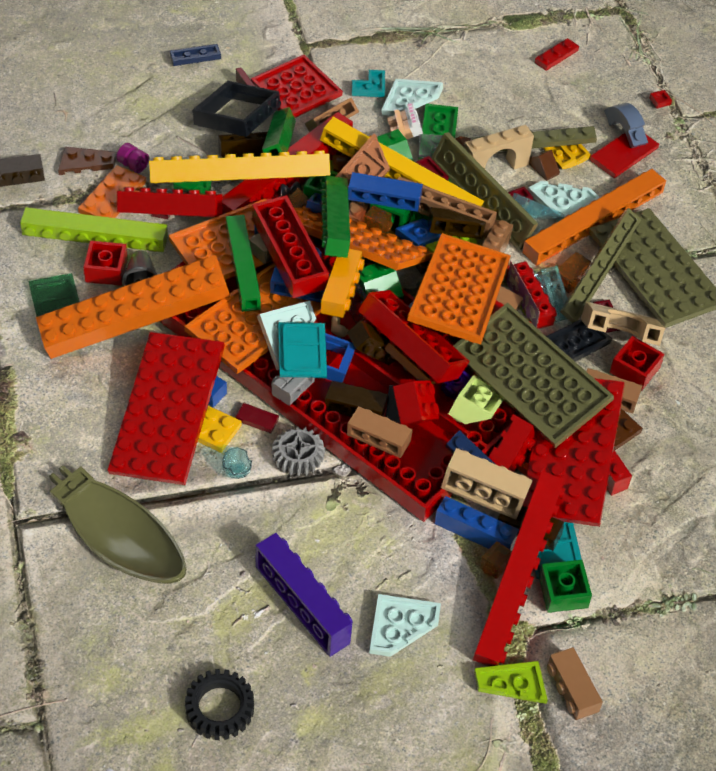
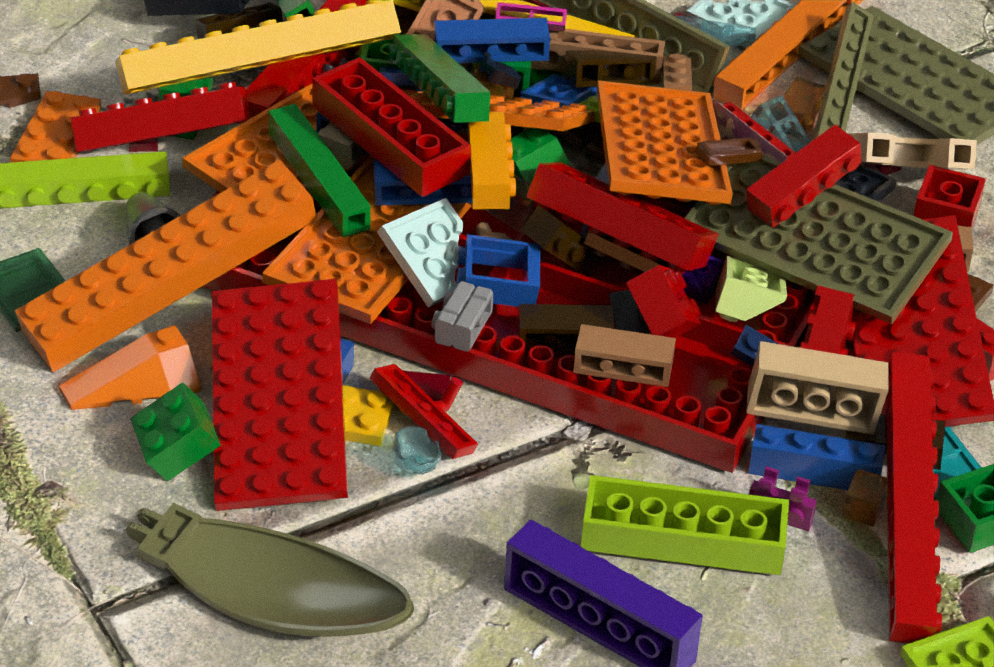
camera: 15 degrees left, 10 degrees down
red brick [83,240,128,286] -> none
magenta wheel [116,142,150,174] -> none
light grey gear [271,426,325,477] -> none
teal piece [278,322,327,378] -> none
light aqua plate [369,594,441,657] -> none
none -> orange wedge [59,325,202,410]
none -> green brick [130,382,221,482]
none -> red plate [370,364,478,459]
none -> black piece [479,51,522,89]
none -> dark pink piece [496,2,567,32]
none -> lime brick [581,475,789,575]
none -> reddish brown tile [696,138,764,166]
none -> red brick [746,124,861,228]
none -> magenta plate [749,466,817,532]

